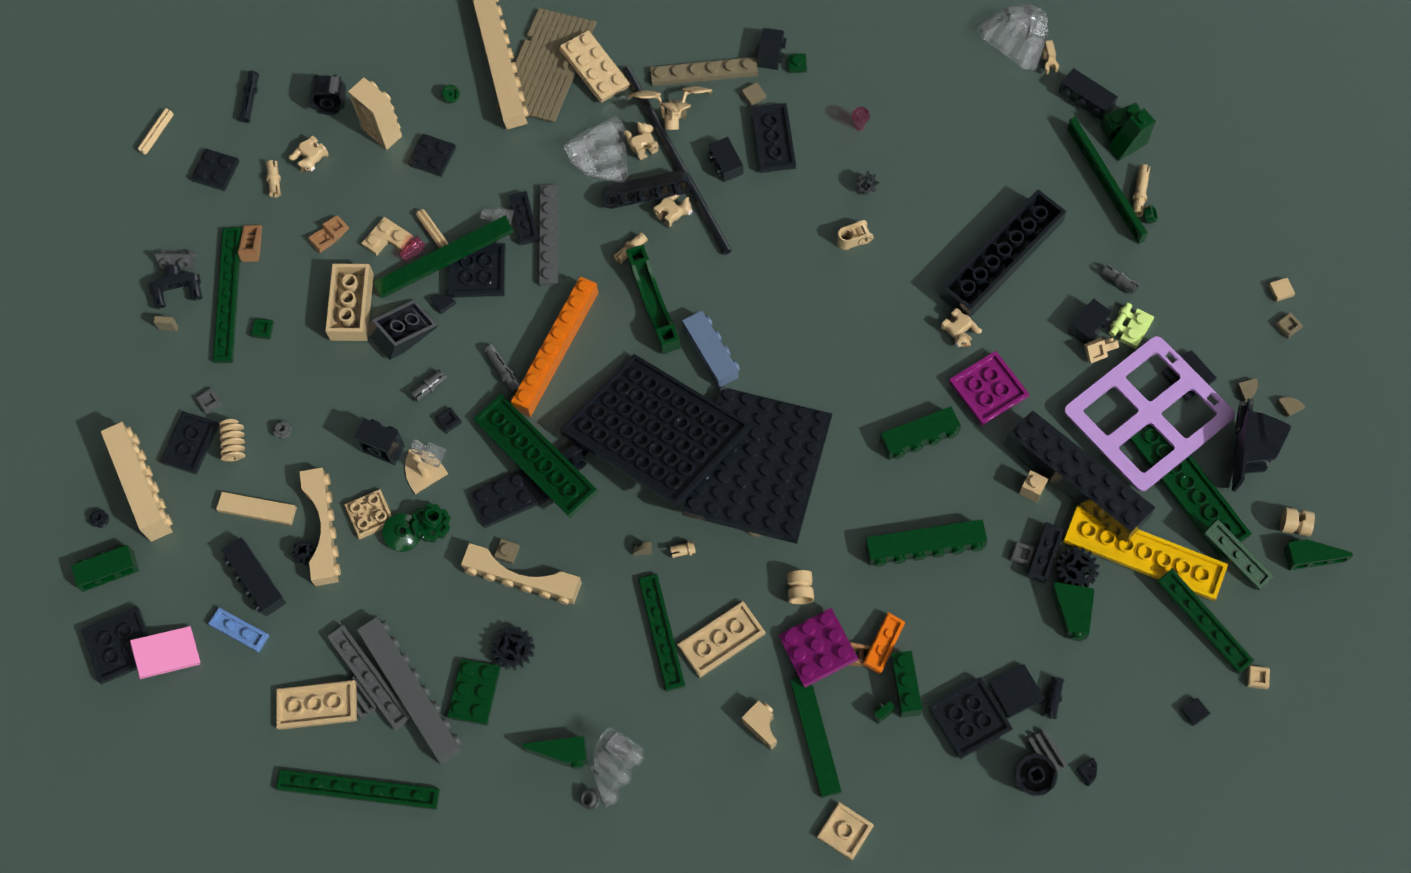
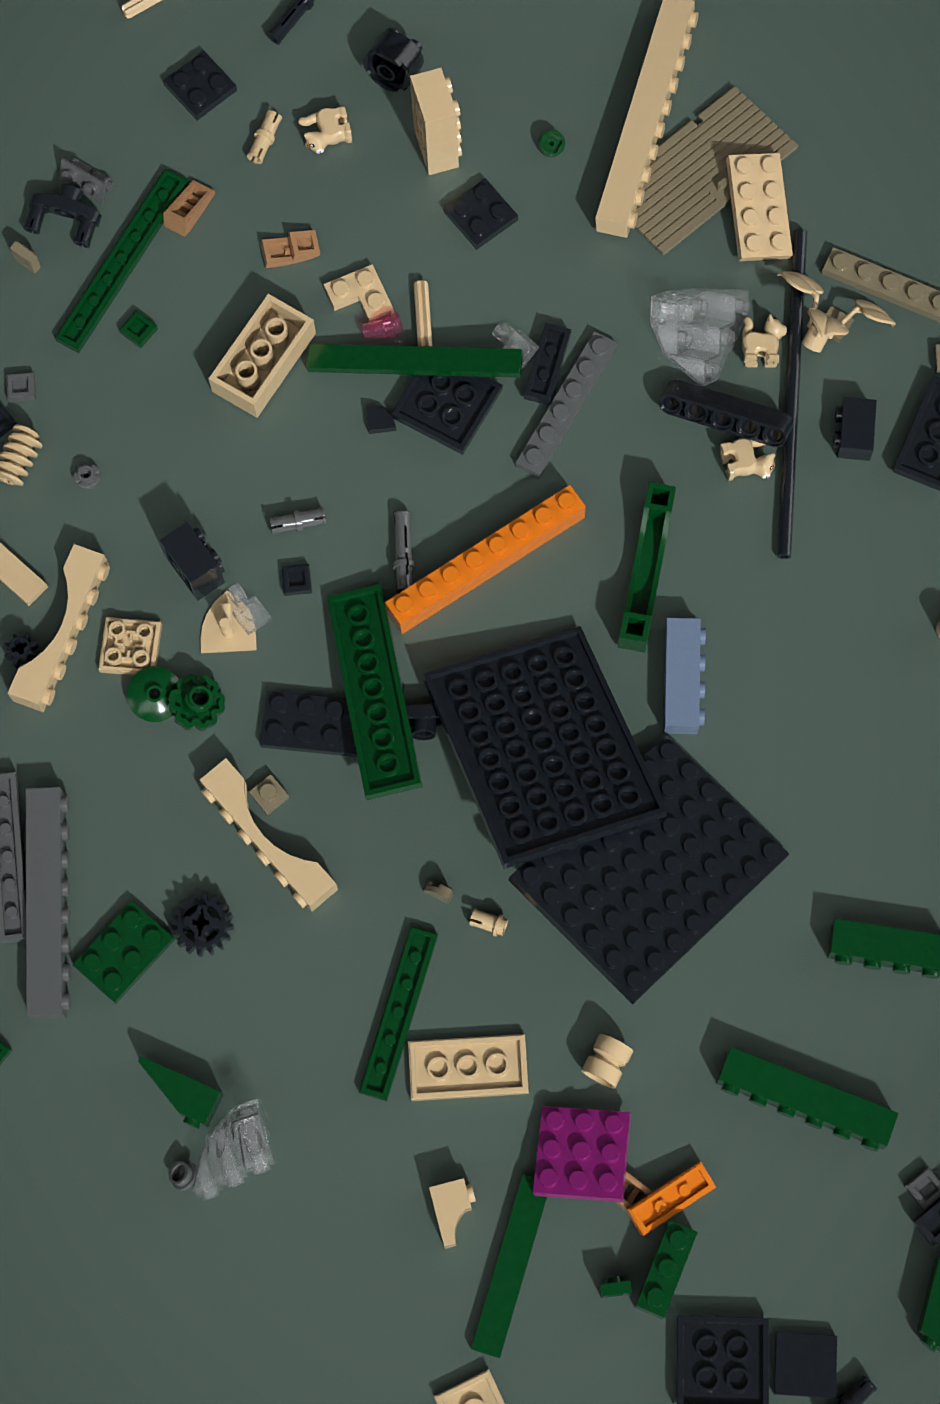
camera: 30 degrees right, 5 degrees up
black slope [367,300,438,360] -> none
tan pin [613,232,648,264] -> none

